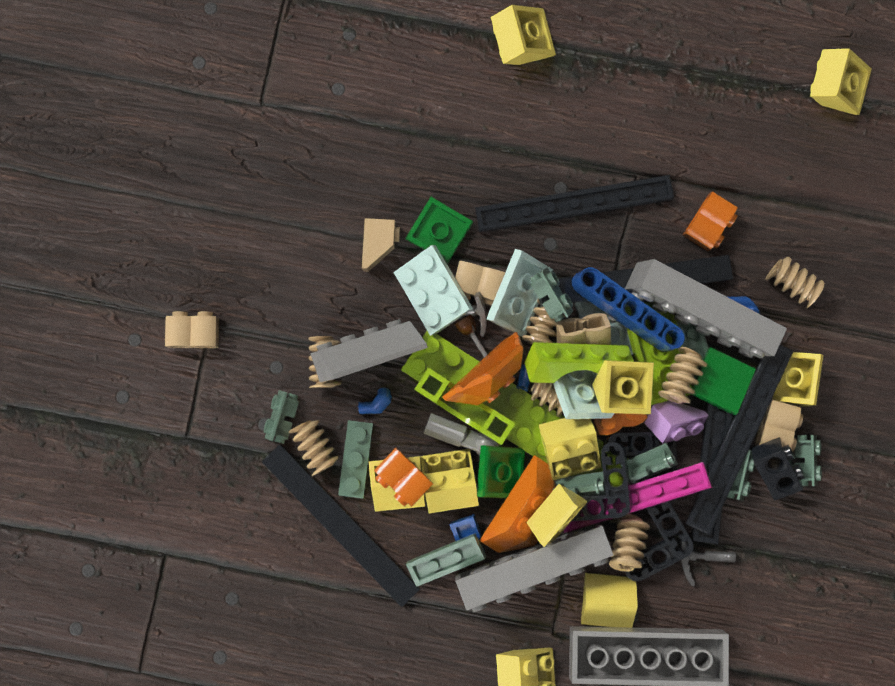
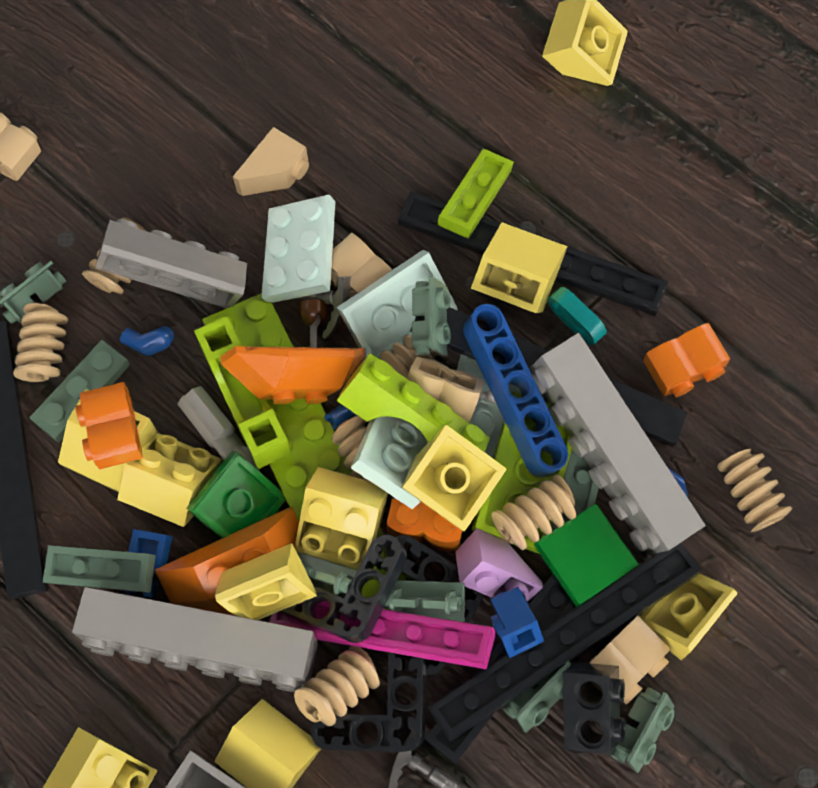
camera: 30 degrees right, 15 degrees down
green tile [405,197,473,265] -> none
none -> lime plate [438,149,514,239]
none -> light yellow slope [471,222,568,313]
none -> blue brick [490,587,544,658]
none -> teal beam [547,287,607,346]

